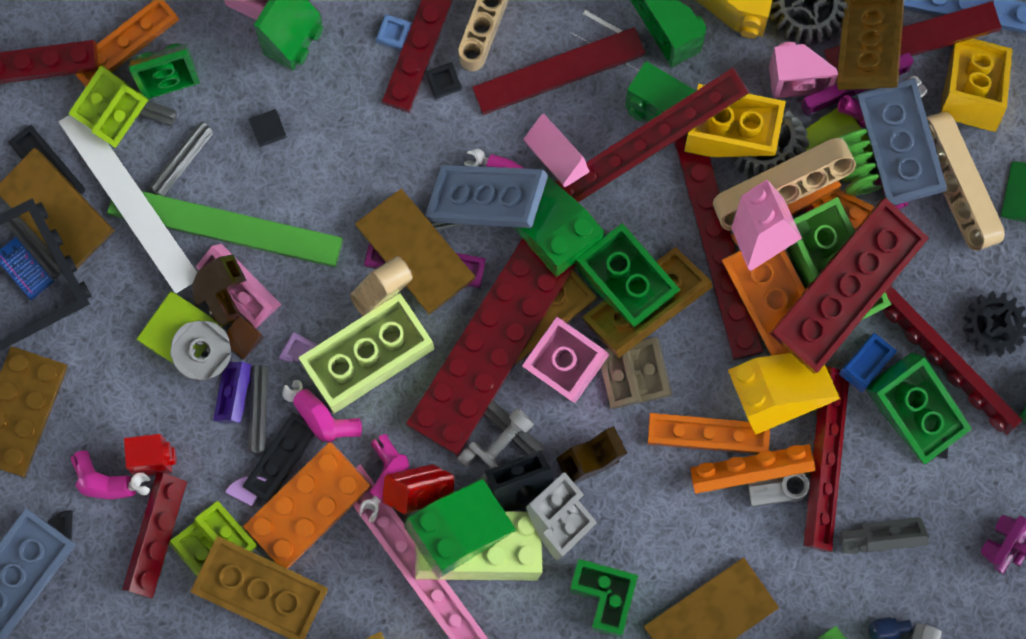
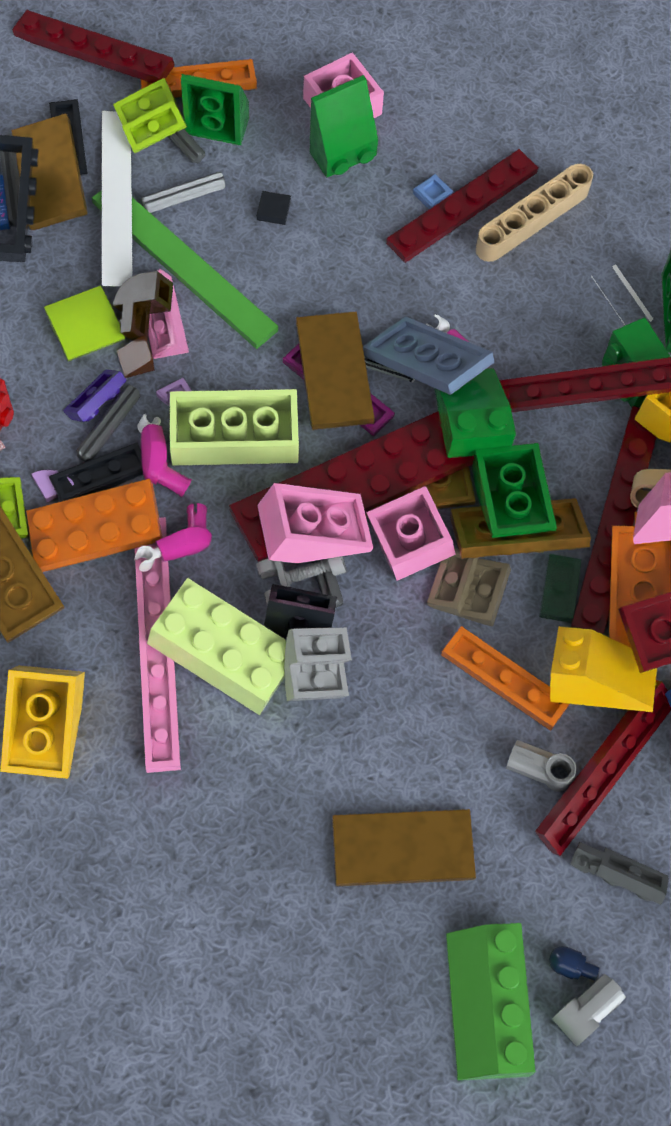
camera: 25 degrees right, 10 degrees down
light grey plate [170,321,231,381] -> none
tan beam [350,256,412,316] -> none
red brick [382,464,455,514] -> none
green slope [404,479,516,579] -> none
black tile [425,62,462,100] -> none
dark red tile [472,27,645,115] -> none
bright pink slope [523,113,589,188] -> none
dark brown brick [556,427,628,484] -> none
green brick [570,559,638,639] -> none
orange plate [690,444,816,494] -> none
none -> bright pink slope [257,483,373,563]
none -> clear green plate [539,554,582,623]

